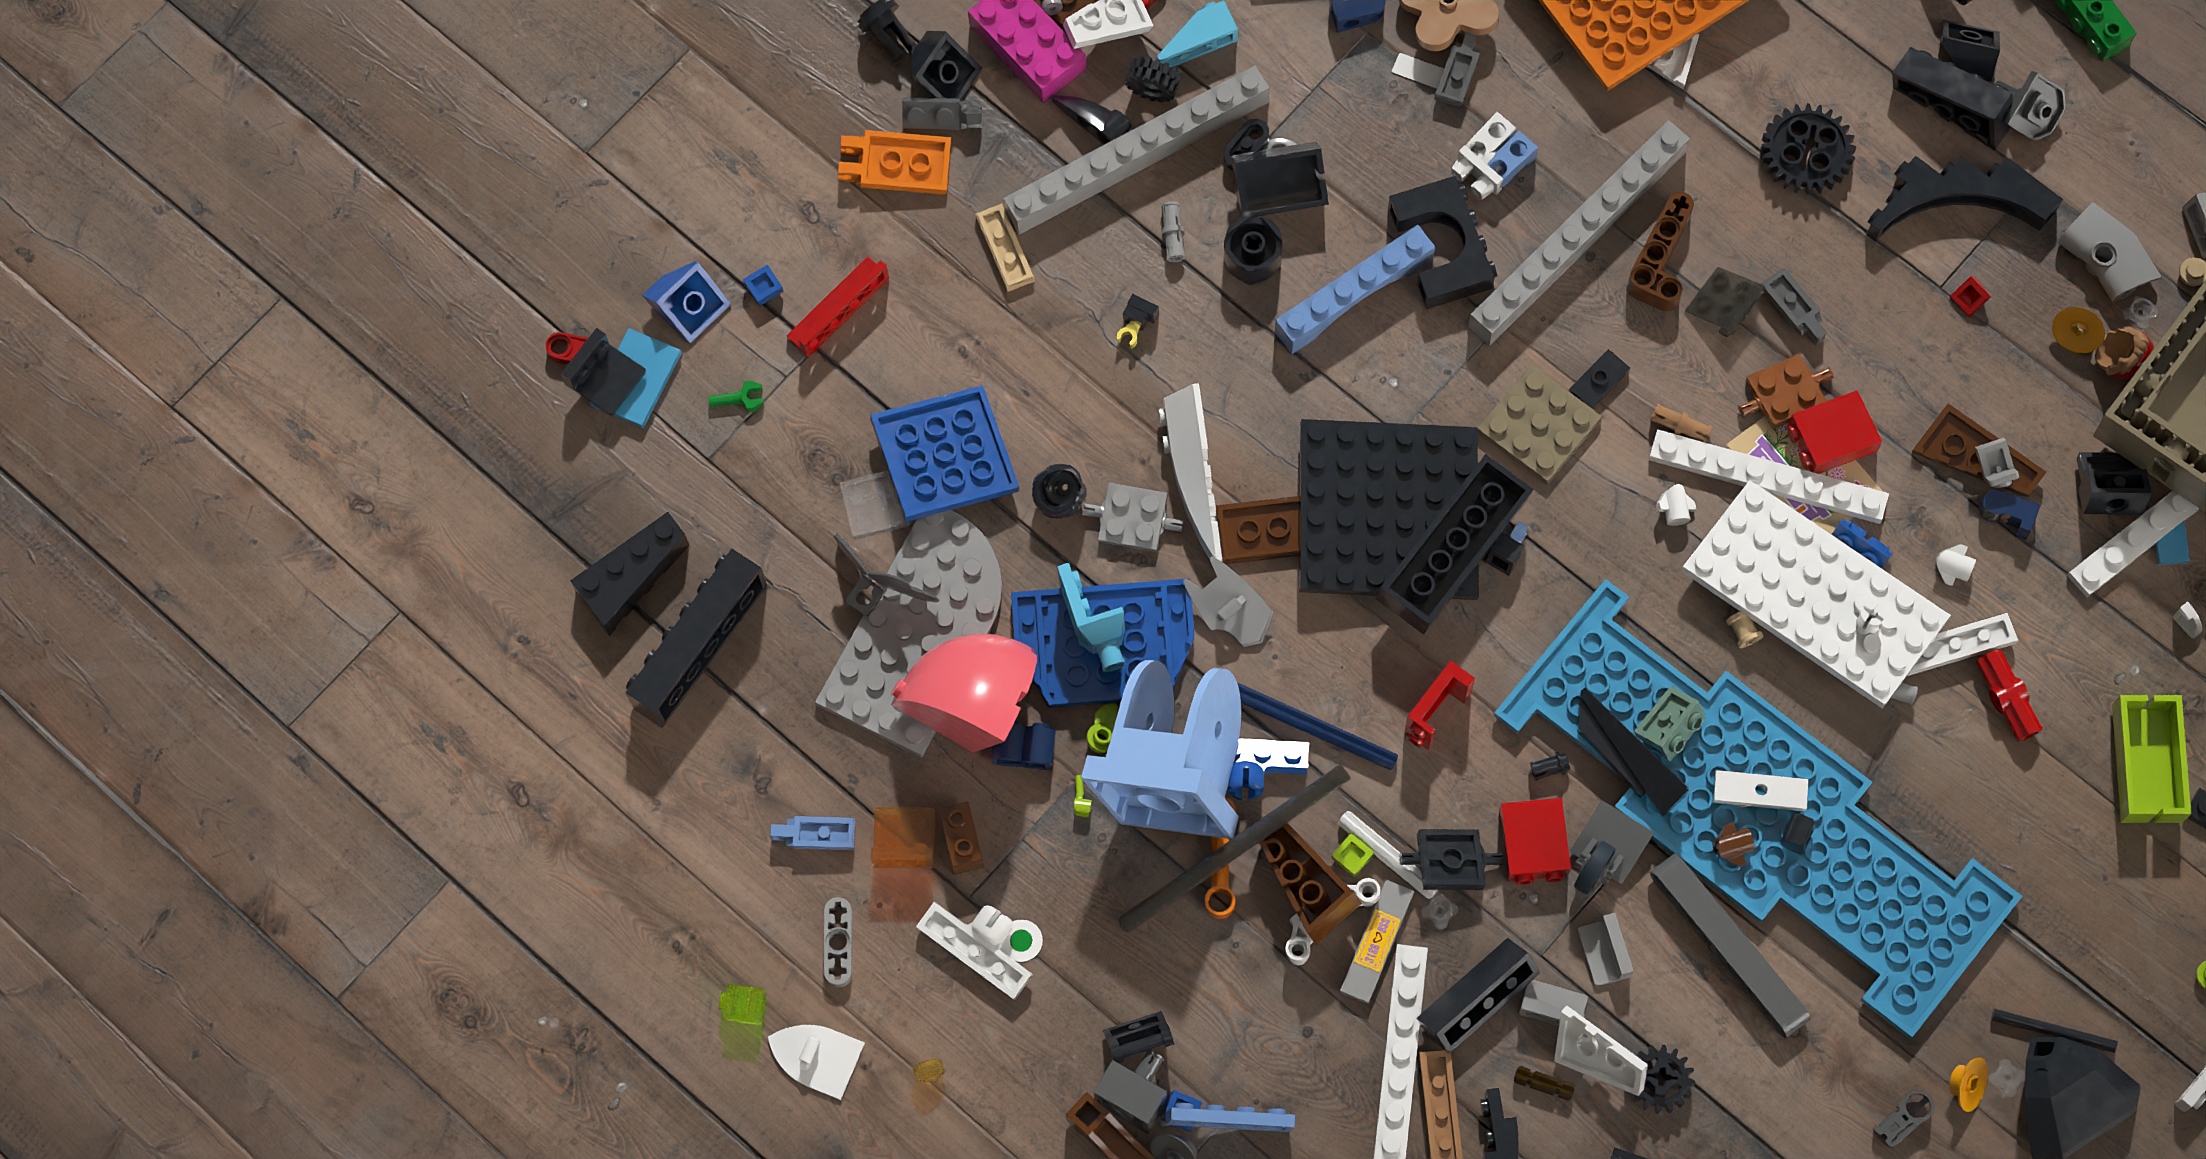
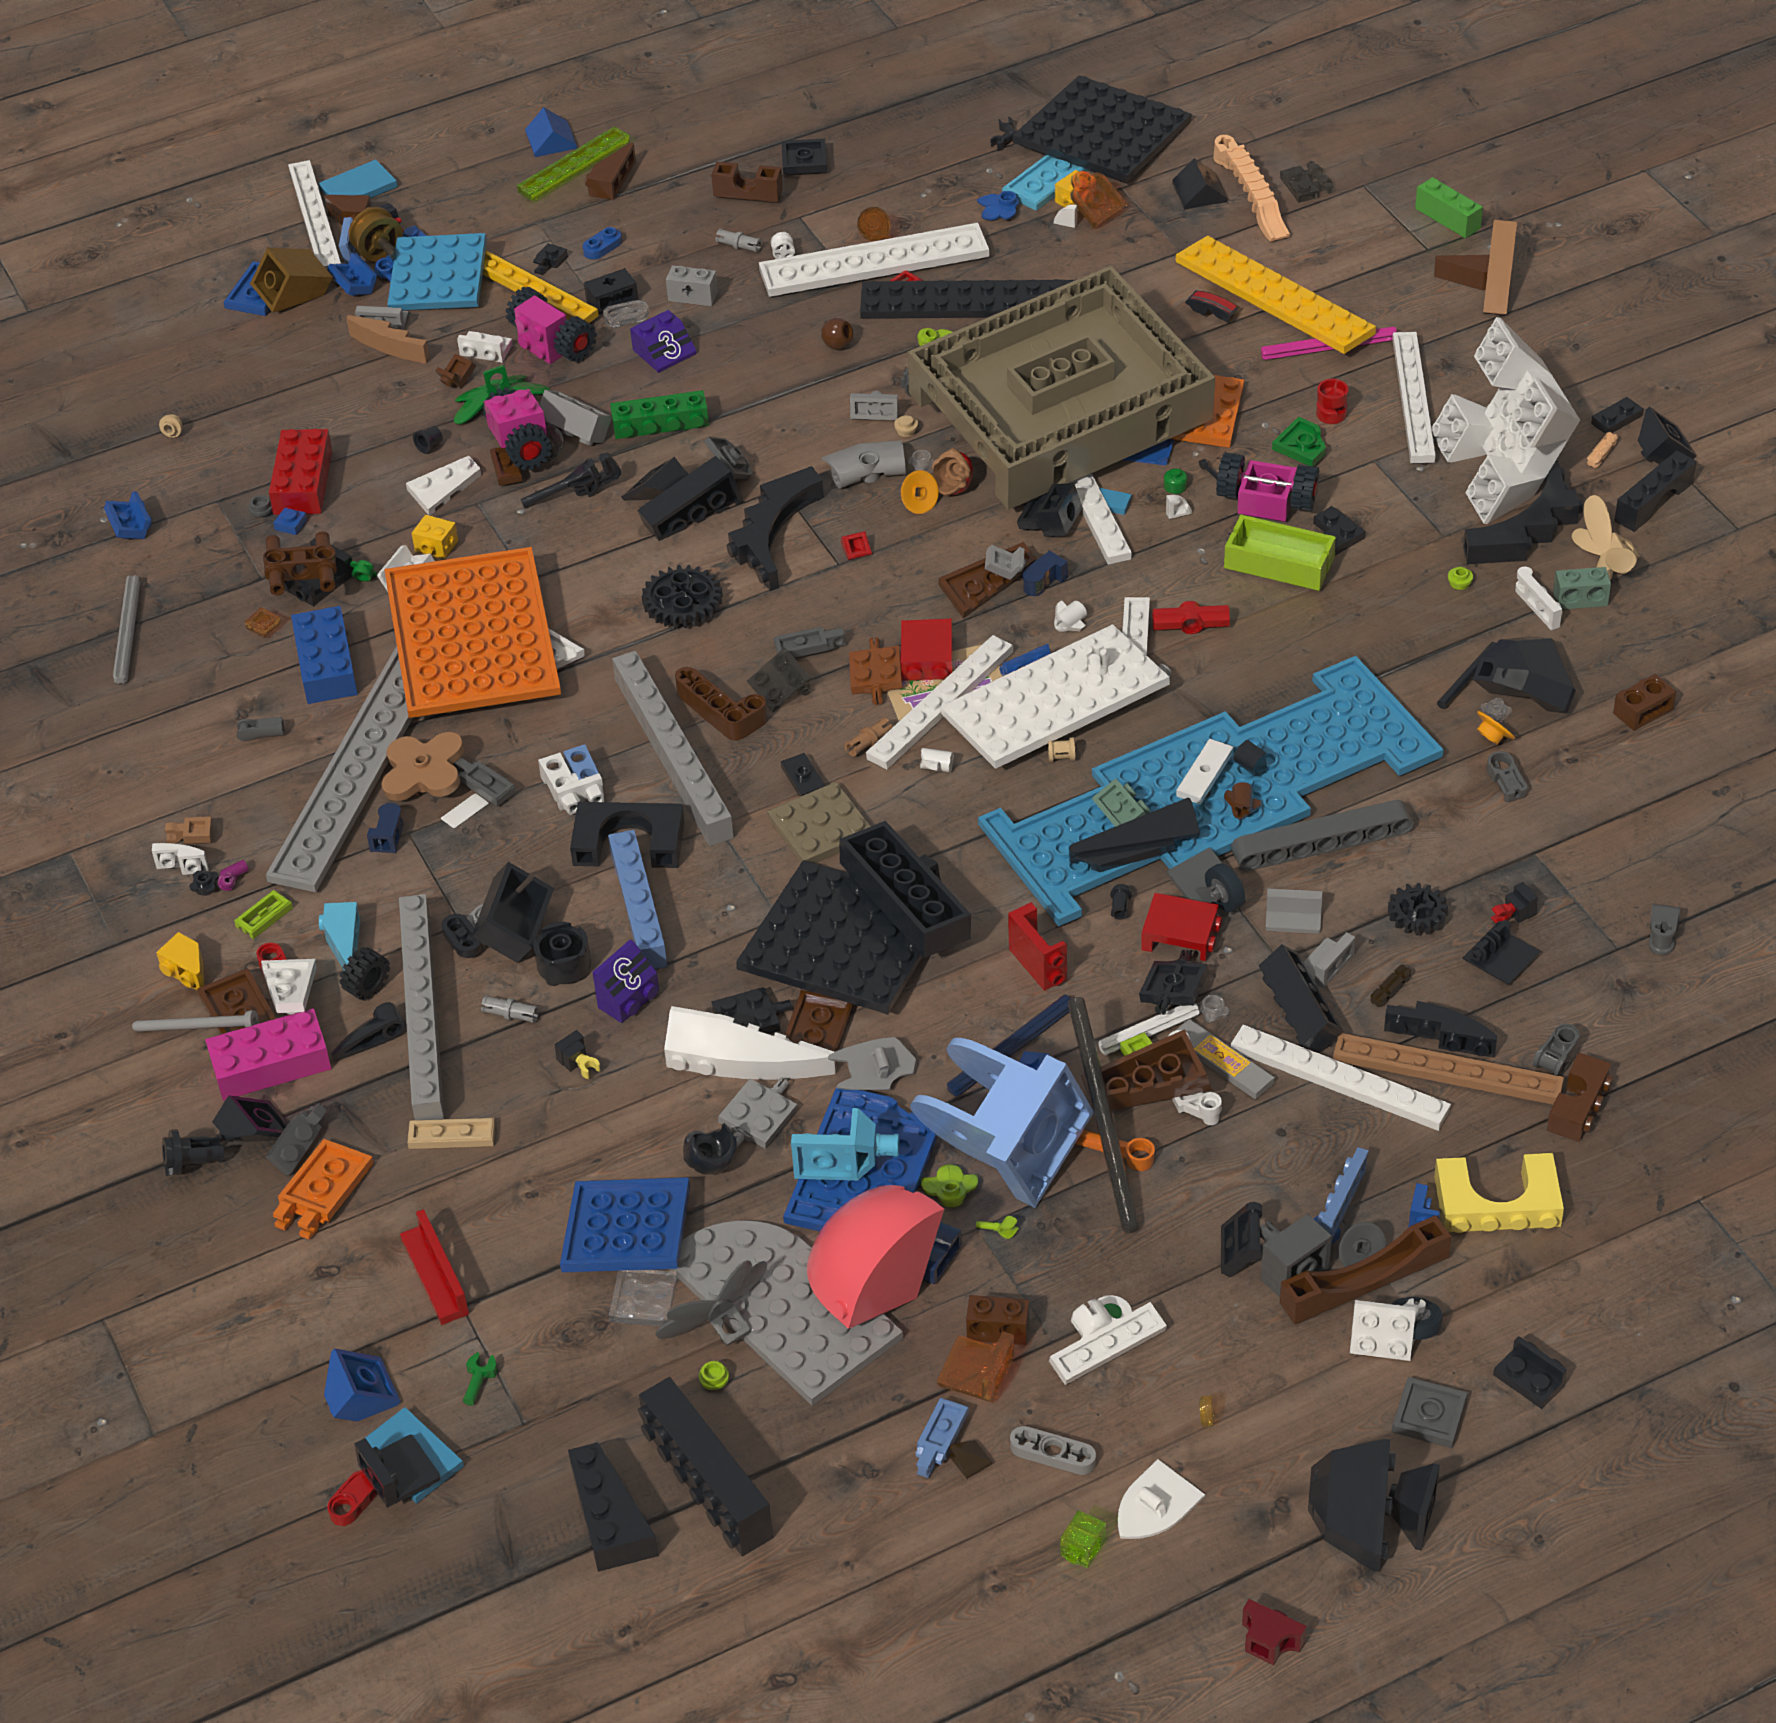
camera: 70 degrees left, 25 degrees down
blue plate [743,265,784,306] -> none
white wing [1554,1006,1648,1096] -> none
none -> dark purple slope [592,939,659,1023]
none -> lime plate [699,1361,729,1390]
none -> black plate [711,987,793,1034]
none -> dark brown slope [949,1440,992,1479]

